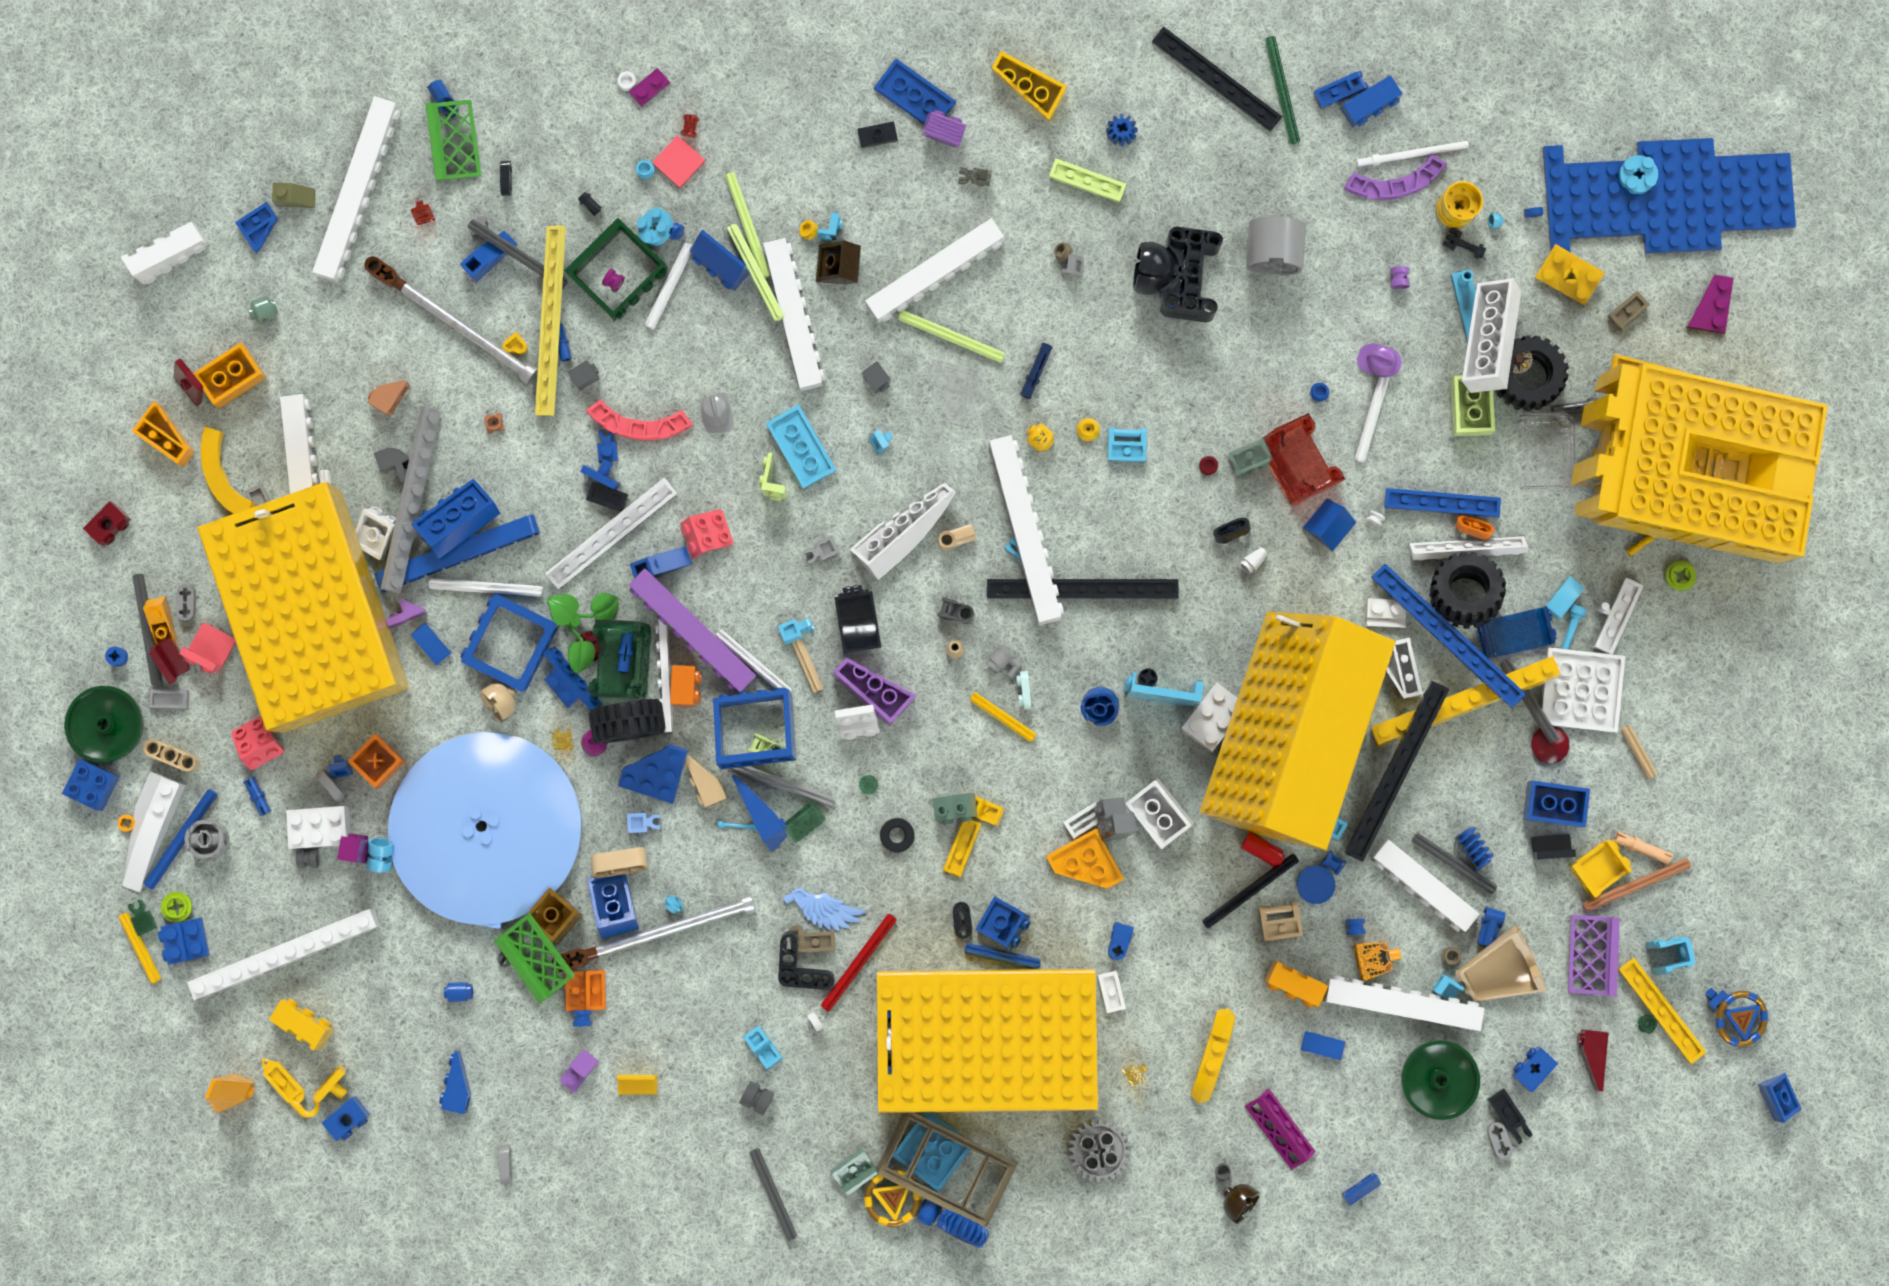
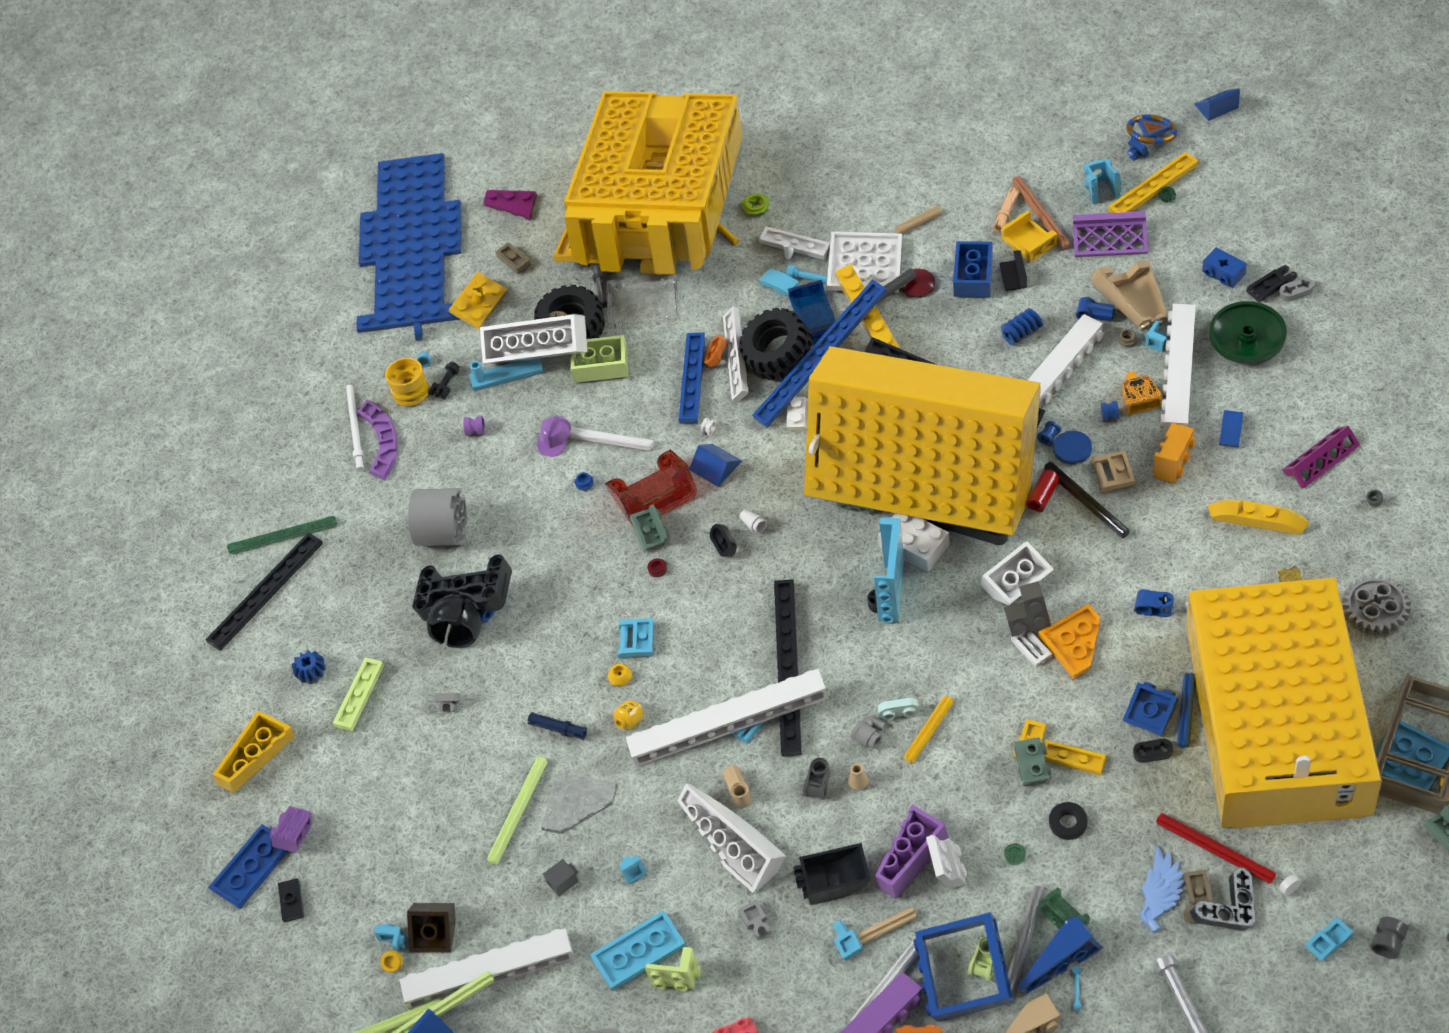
camera: 85 degrees left, 30 degrees down
white brick [865,218,1004,323] -> none
clear smoke plate [958,167,992,187] -> none
dark tan plate [1054,242,1072,261] -> none
blue cylinder [1080,687,1120,726] -> none
dark brown cylinder [1223,1184,1260,1224] -> none
blue plate [1313,71,1369,109] -> none
blue brick [1341,75,1403,128] -> none
blue slope [1342,1173,1381,1206] -> none
dark grey axle [1412,833,1497,894] -> none
dark red slope [1577,1029,1609,1092] -> none
medium azure plate [1618,155,1658,194] -> none

